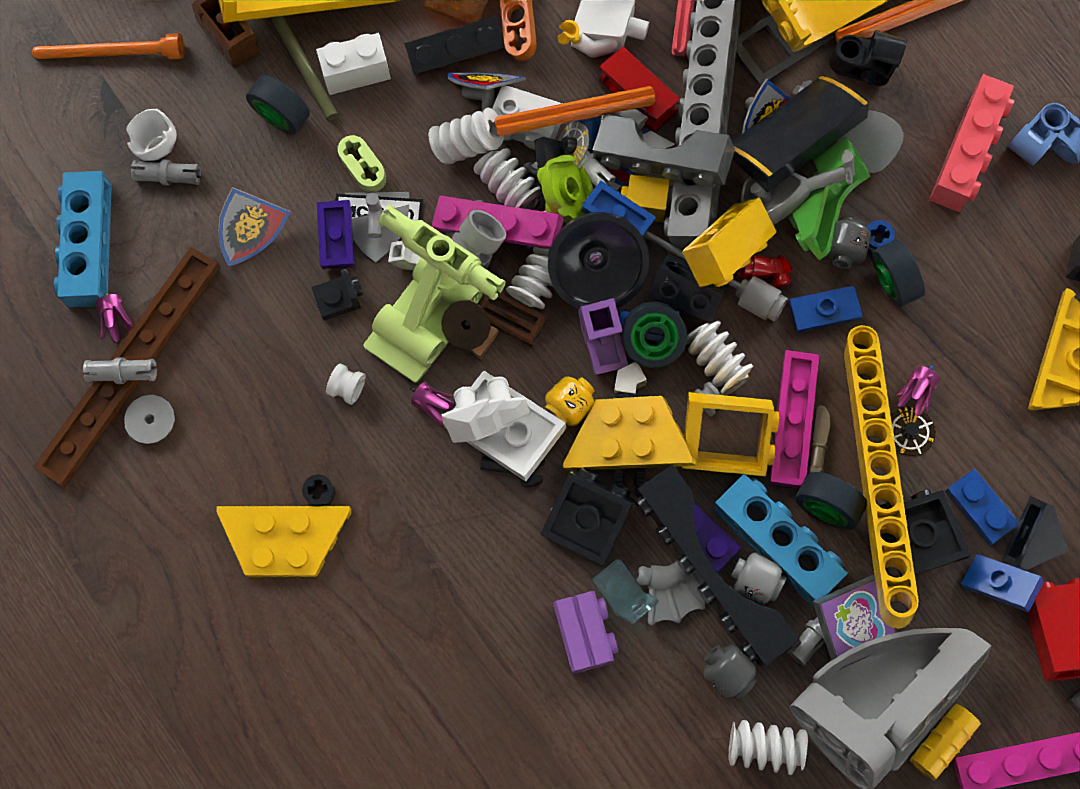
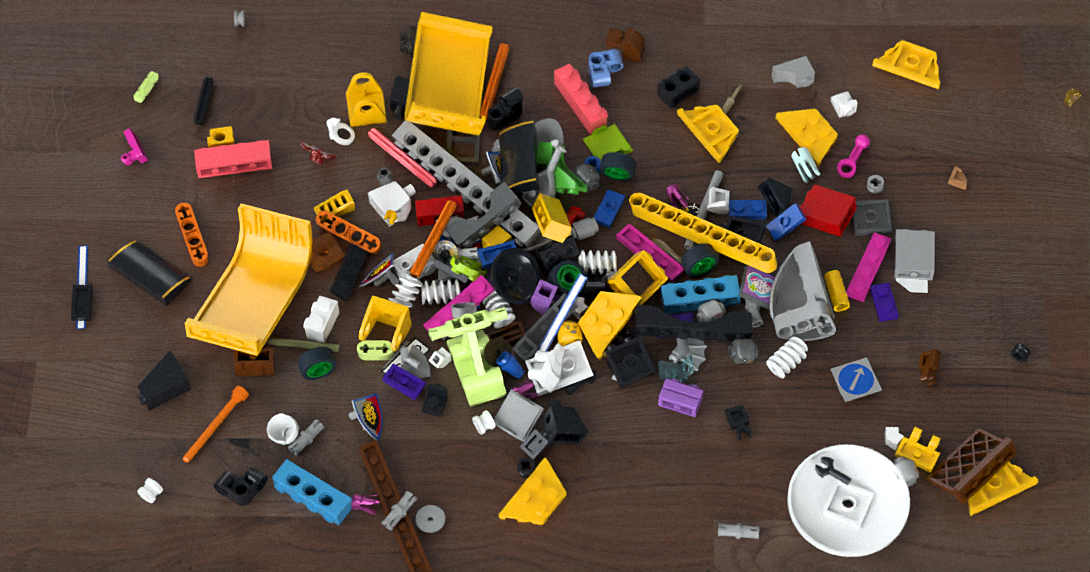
camera: 55 degrees left, 15 degrees down
none -> black piece [213,467,268,506]
none -> yellow hose [359,296,412,352]
none -> light grey piece [494,389,544,442]
none -> blue cone [496,351,525,379]
none -> dark grey slope [512,293,578,362]
none -> bracket [520,429,555,461]
none -> sticker [533,274,587,358]
none -> black torso [542,399,588,444]
none -> lime piece [583,124,633,161]
none -> black slope [586,273,606,300]
none -> light grey piece [684,170,724,250]
none -> white tile [707,187,730,215]
none -> black plate [724,405,751,441]

